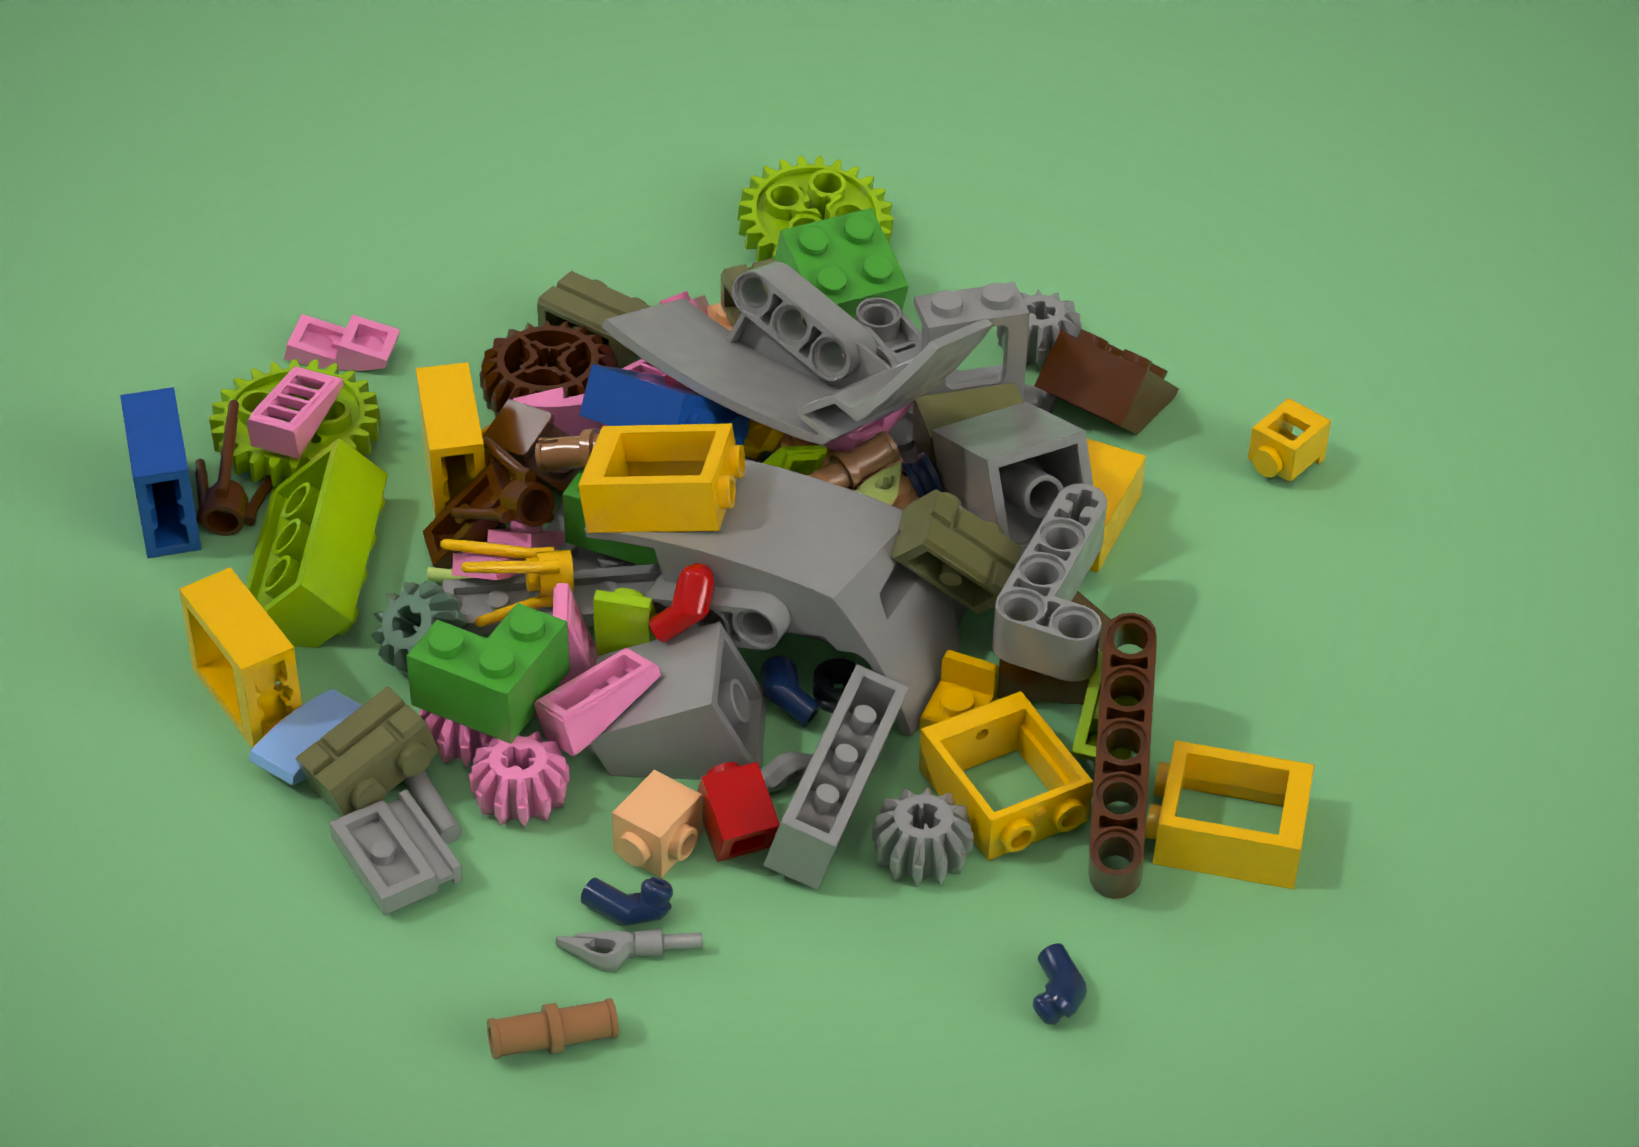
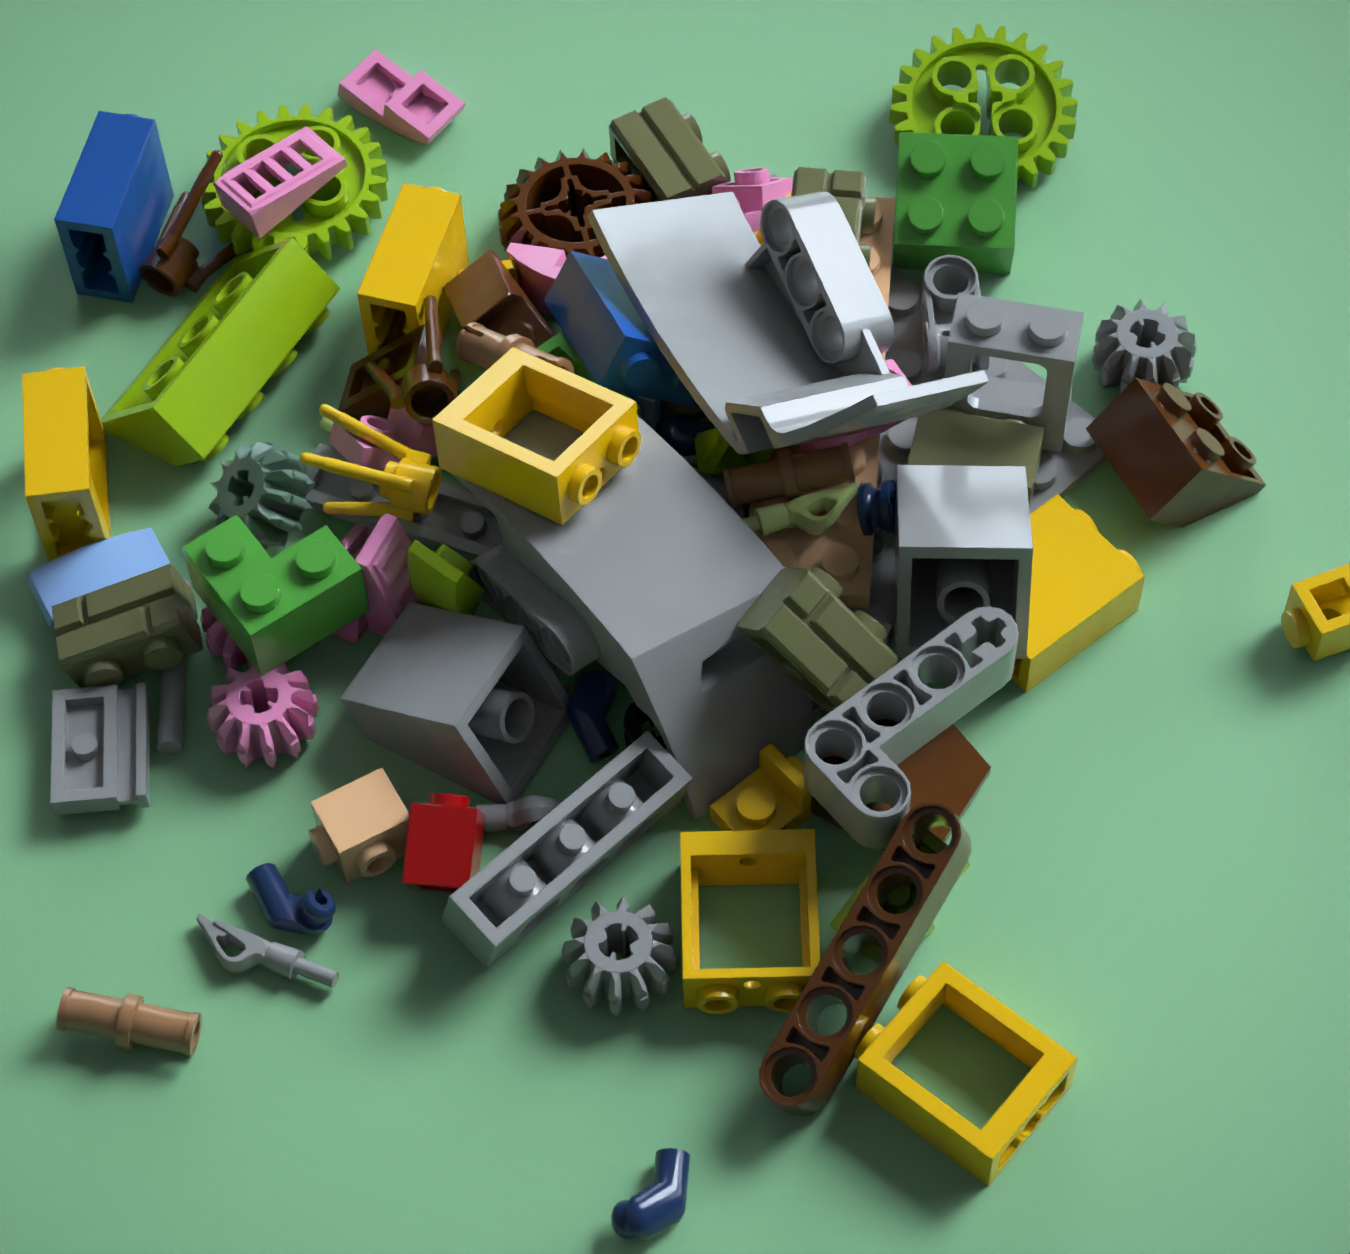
camera: 30 degrees right, 15 degrees up
bright pink slope [533,648,661,756] -> none
red arm [649,563,715,643] -> none

